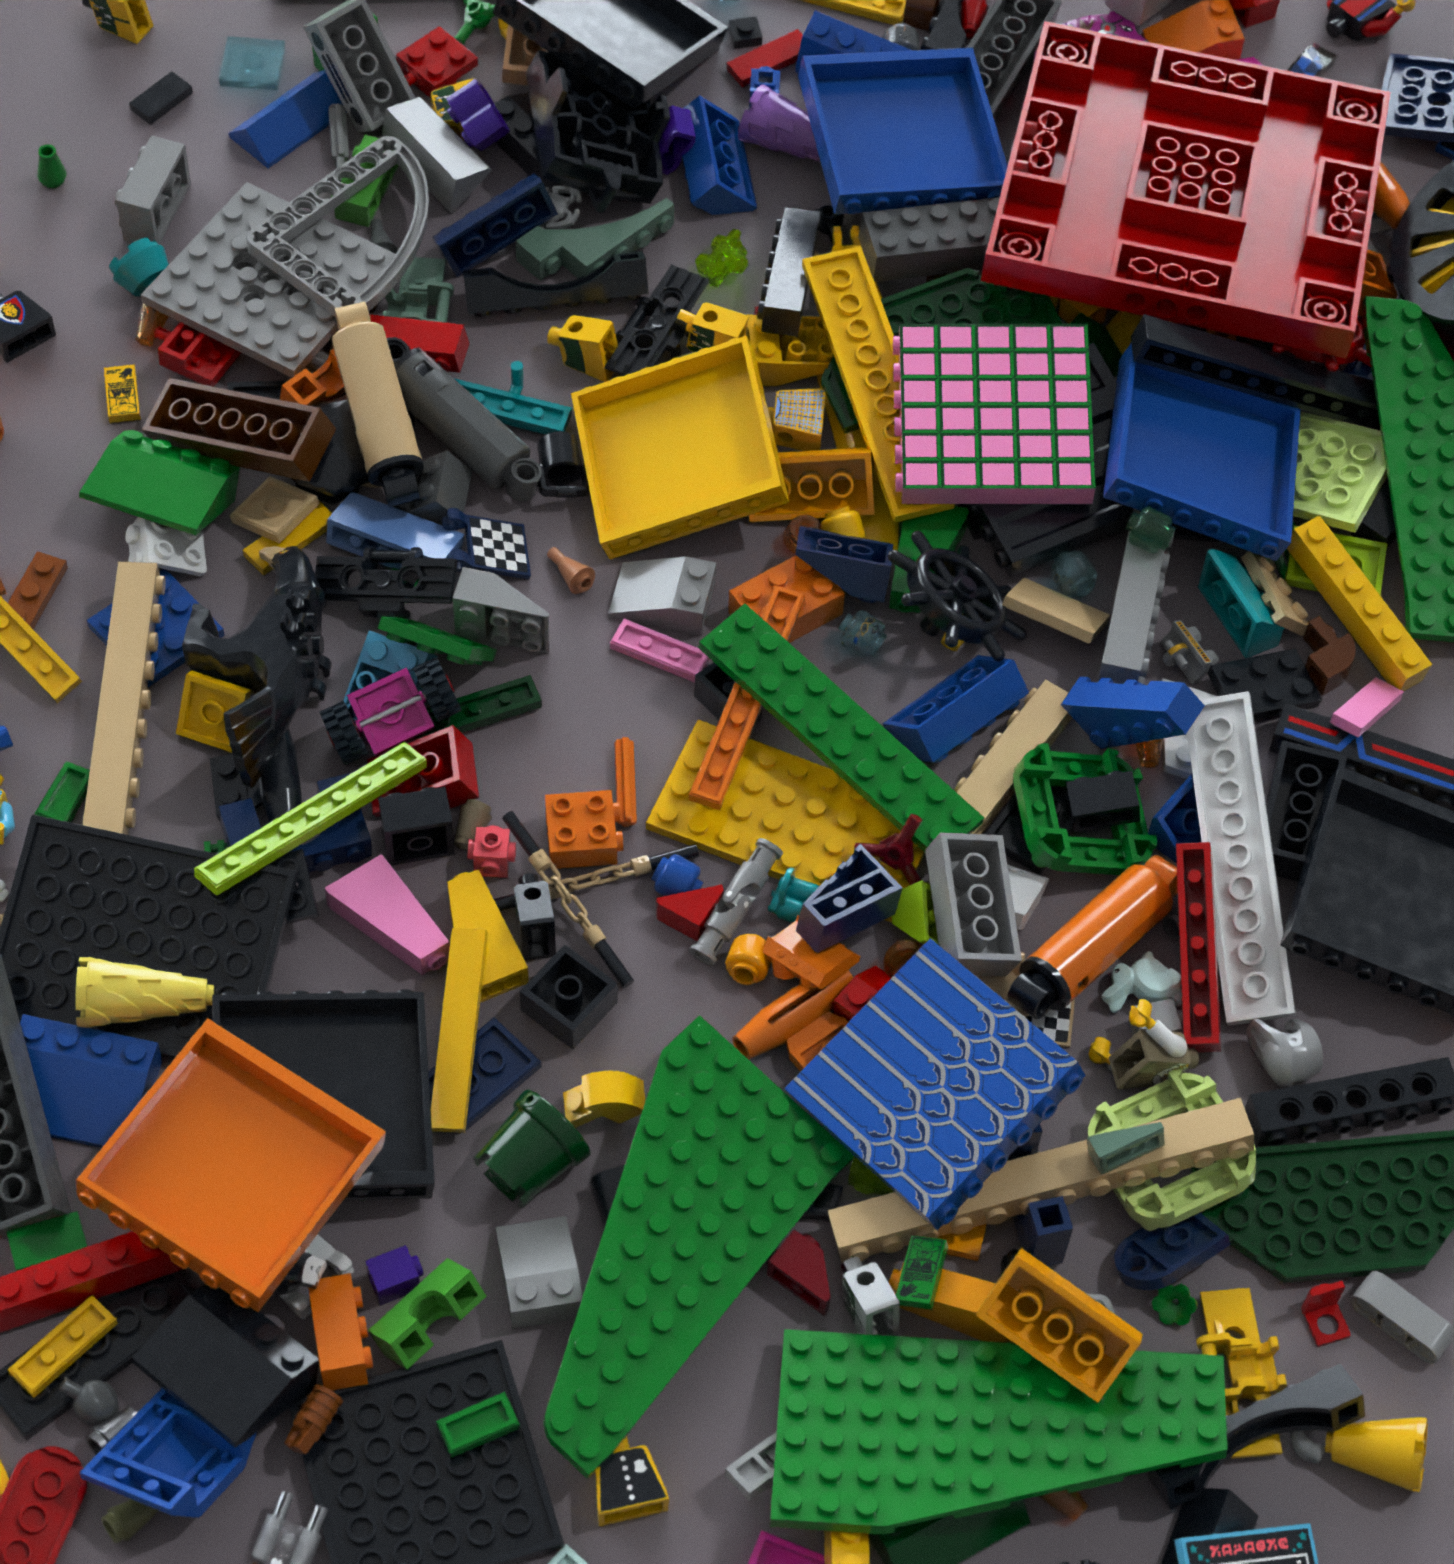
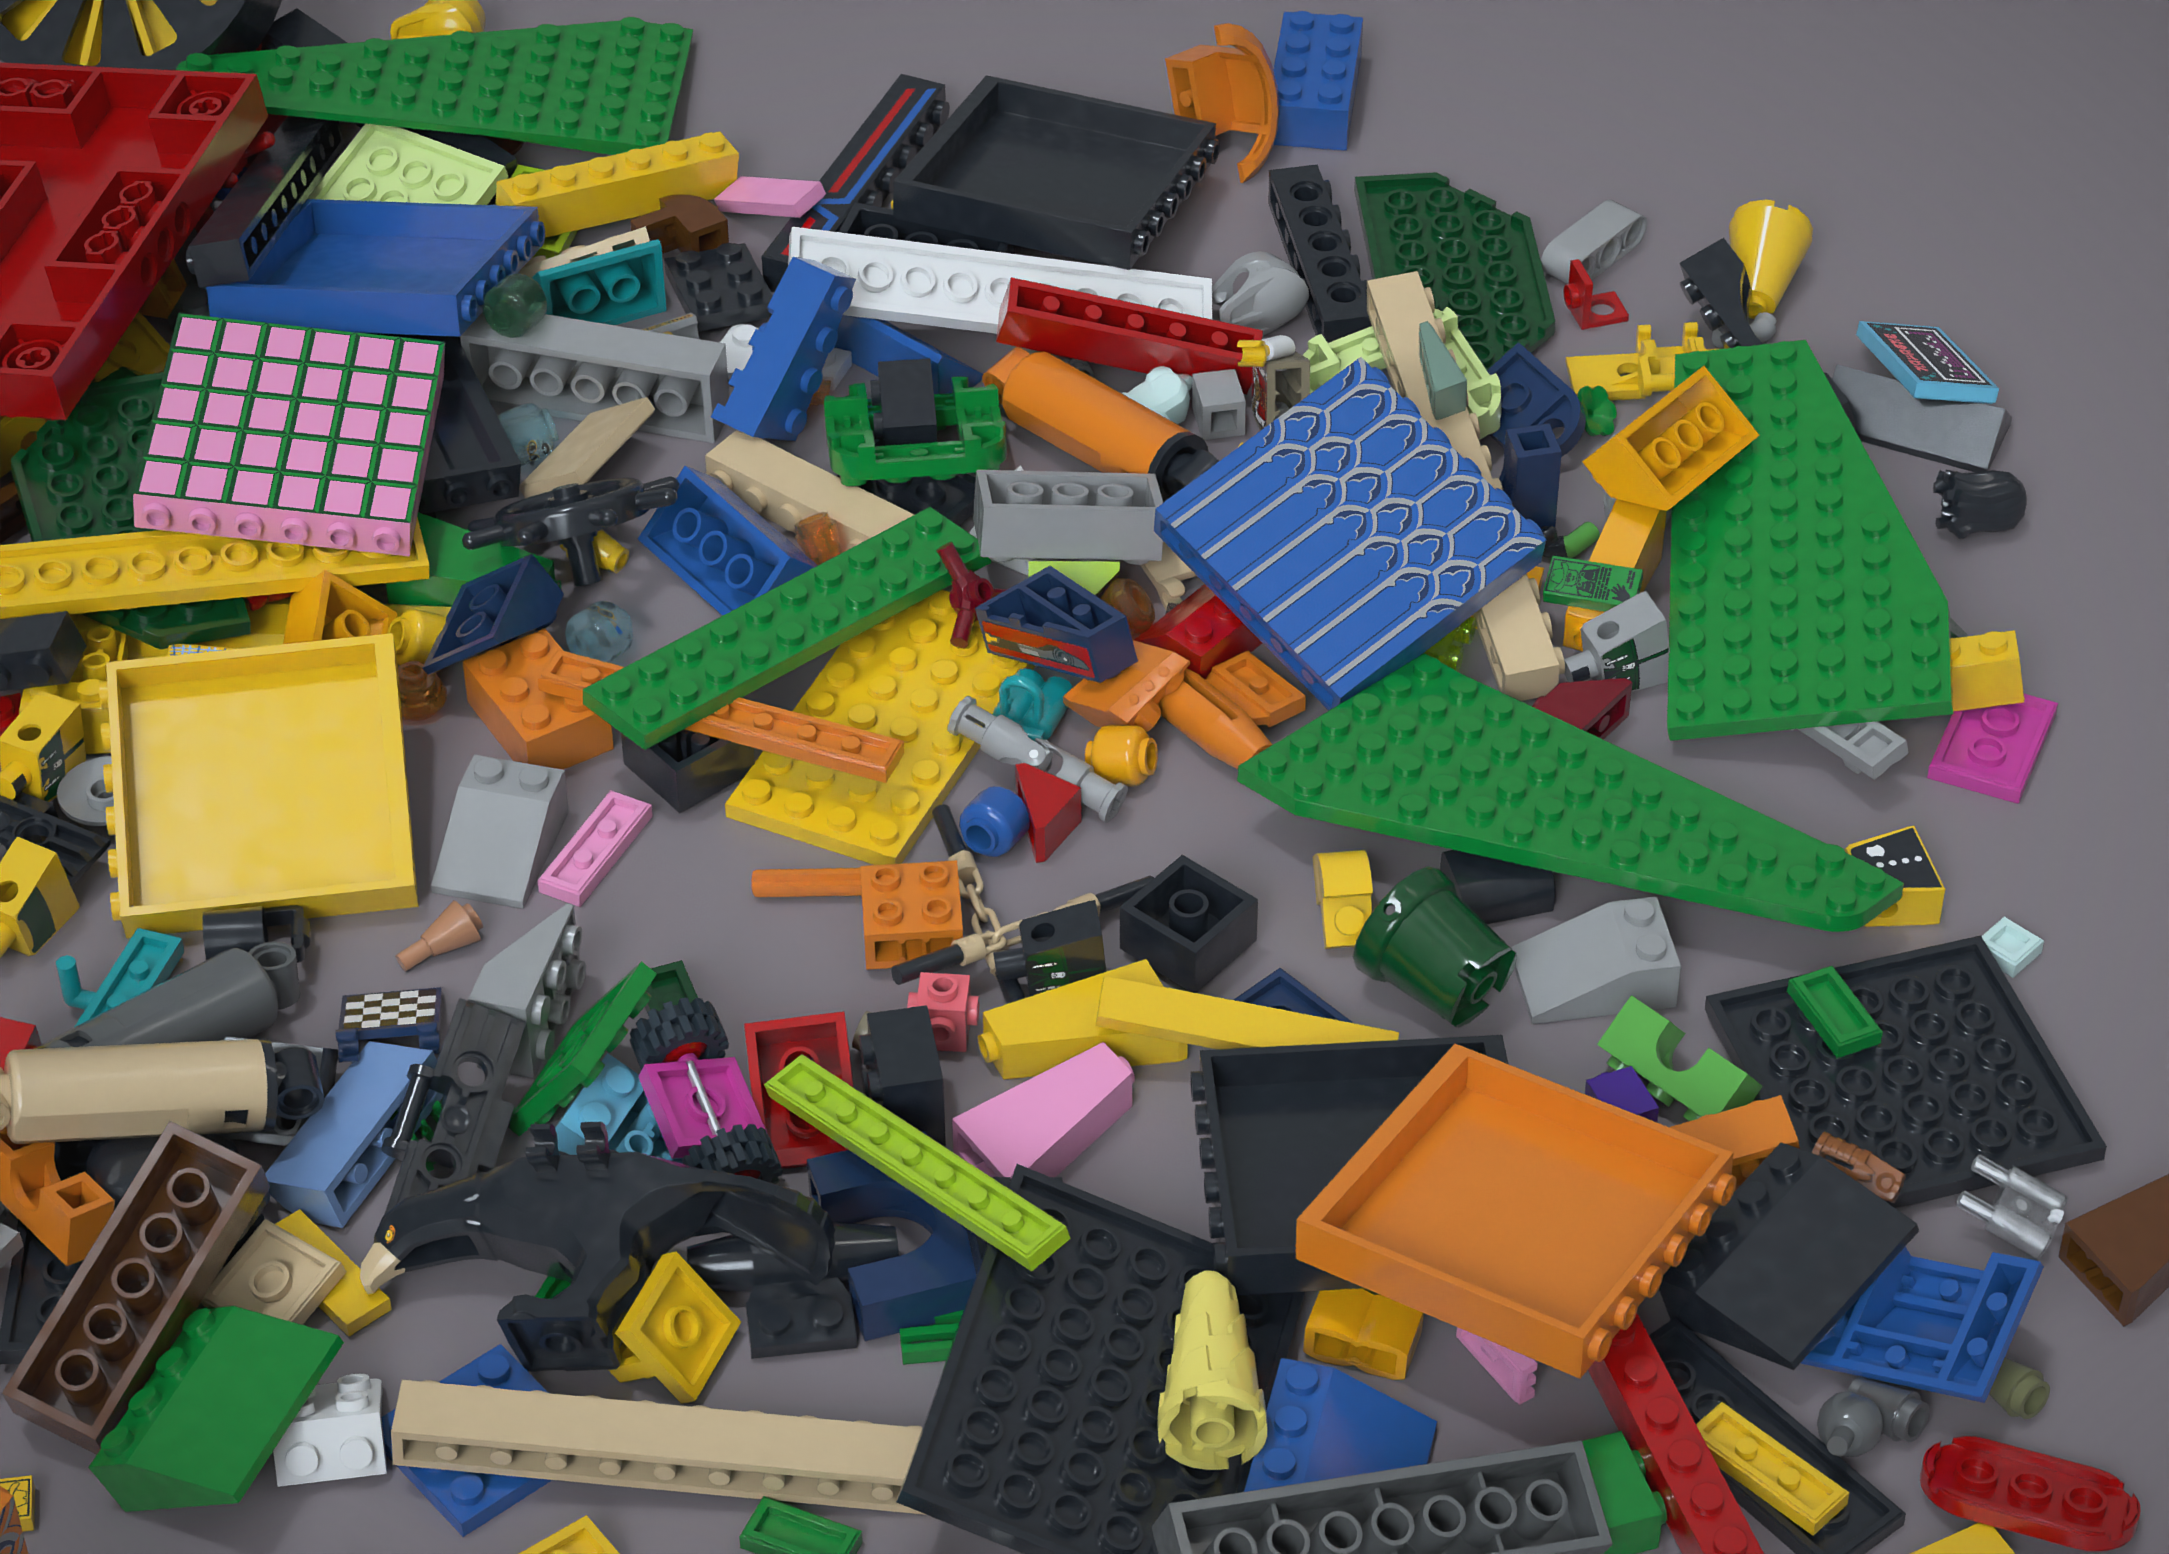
camera: 85 degrees left, 15 degrees down
none -> clear orange cone [794,512,842,565]

